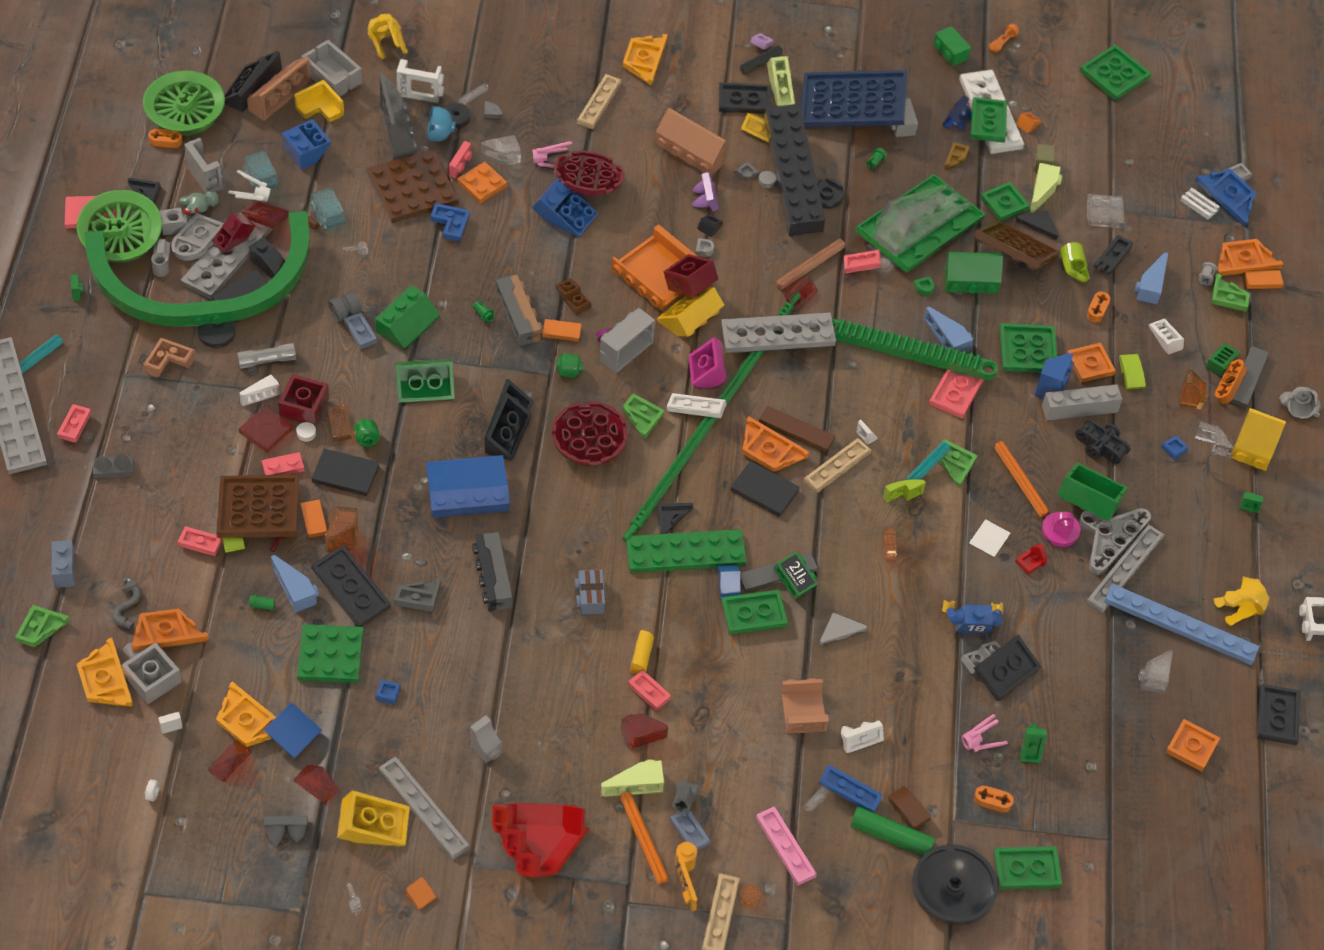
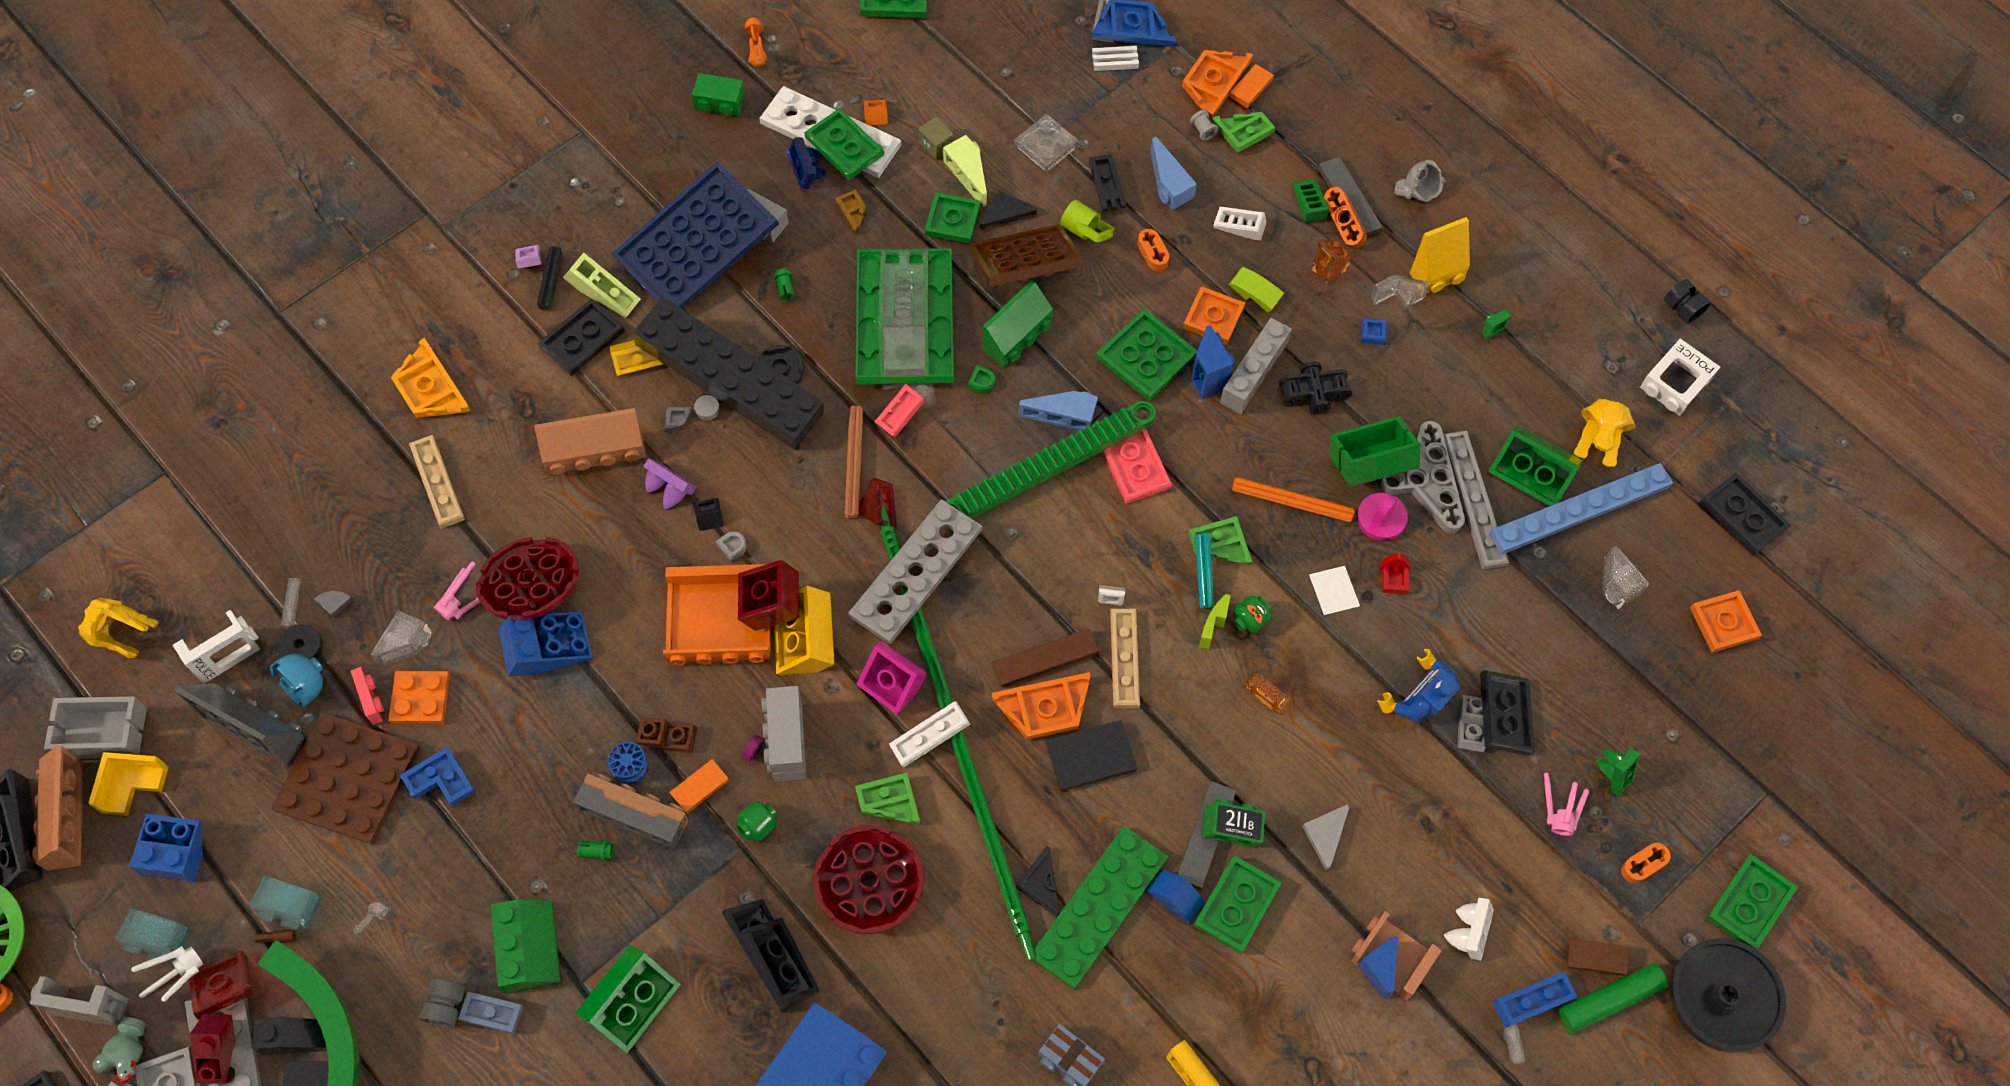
camera: 45 degrees left, 10 degrees up
none -> blue wheel [607,742,648,784]
none -> green head [1233,595,1272,634]
none -> blue slope [1358,937,1398,999]
none -> green slope [1488,424,1583,506]

